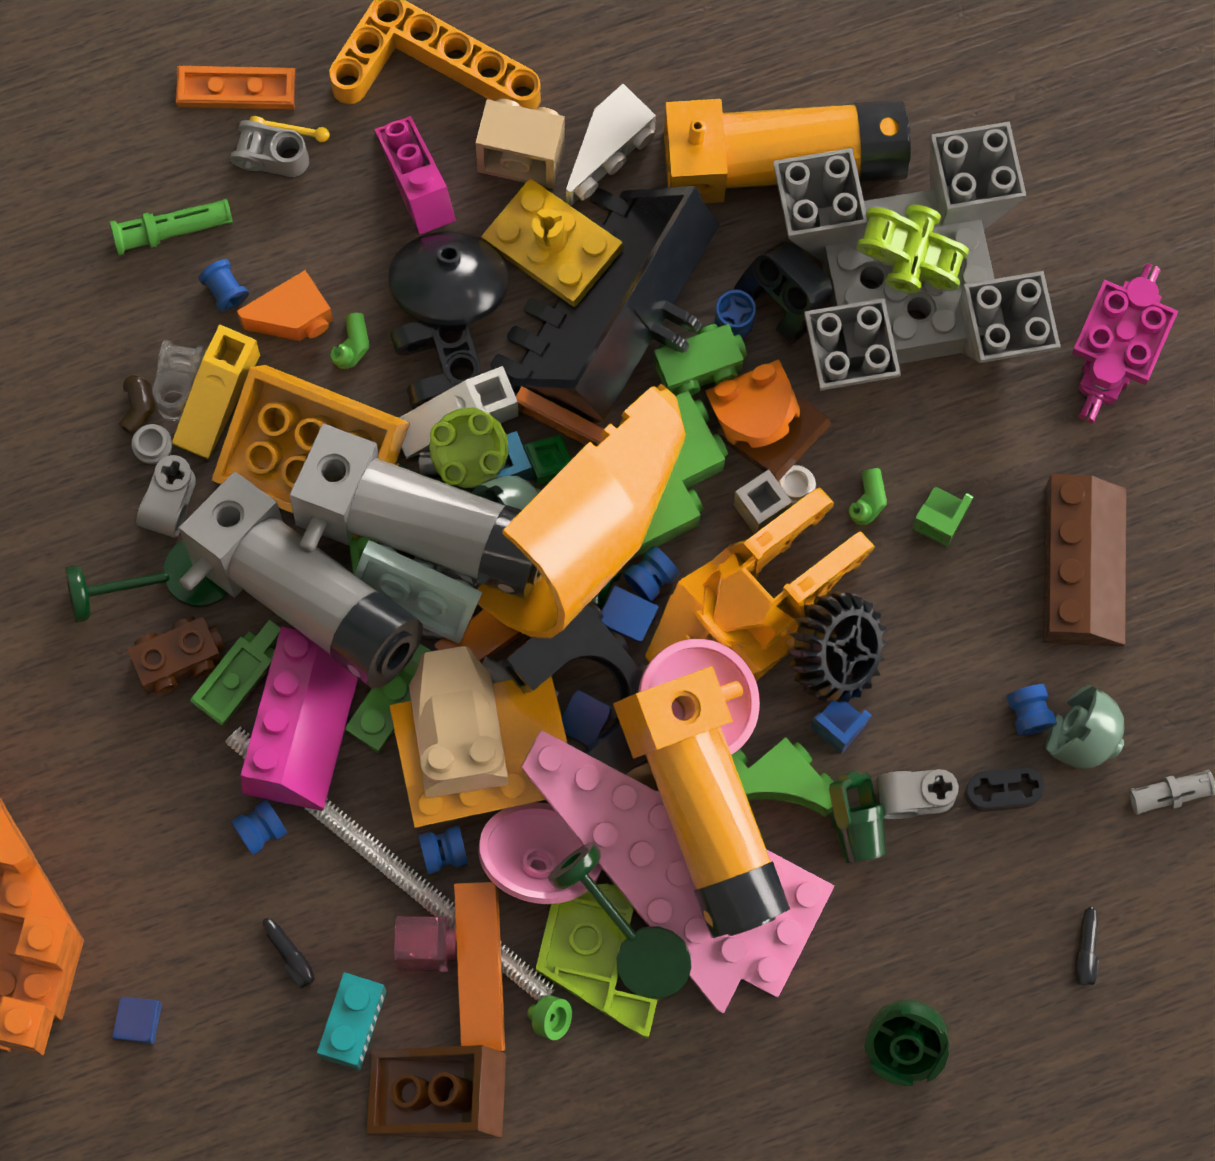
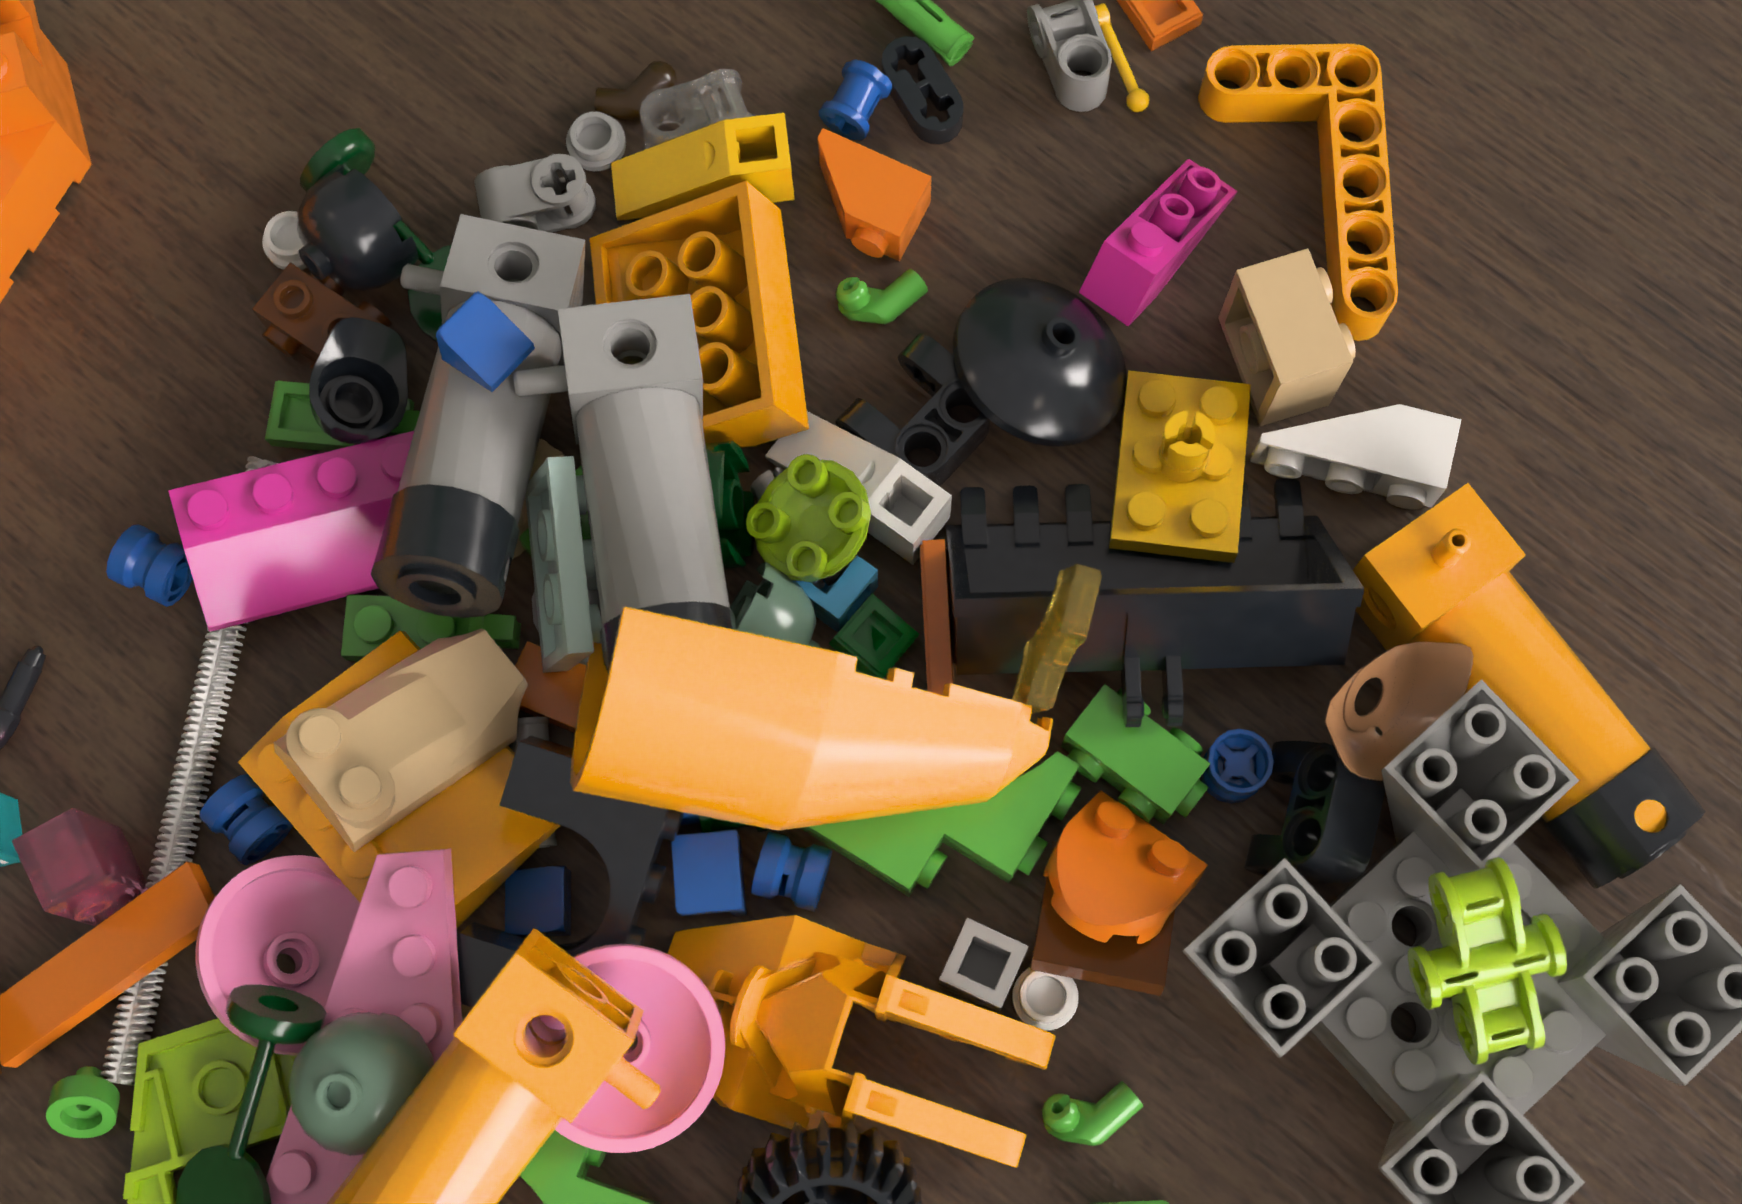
camera: 65 degrees right, 0 degrees up
none -> white plate [262,211,307,270]
none -> sand green cylinder [288,1012,434,1156]
none -> black cylinder [297,165,418,291]
none -> black piece [309,317,408,445]
none -> blue slope [436,291,535,392]
none -> black beam [882,36,964,144]
none -> clear yellow tile [1012,564,1102,713]
none -> medium nougat piece [1325,642,1473,781]

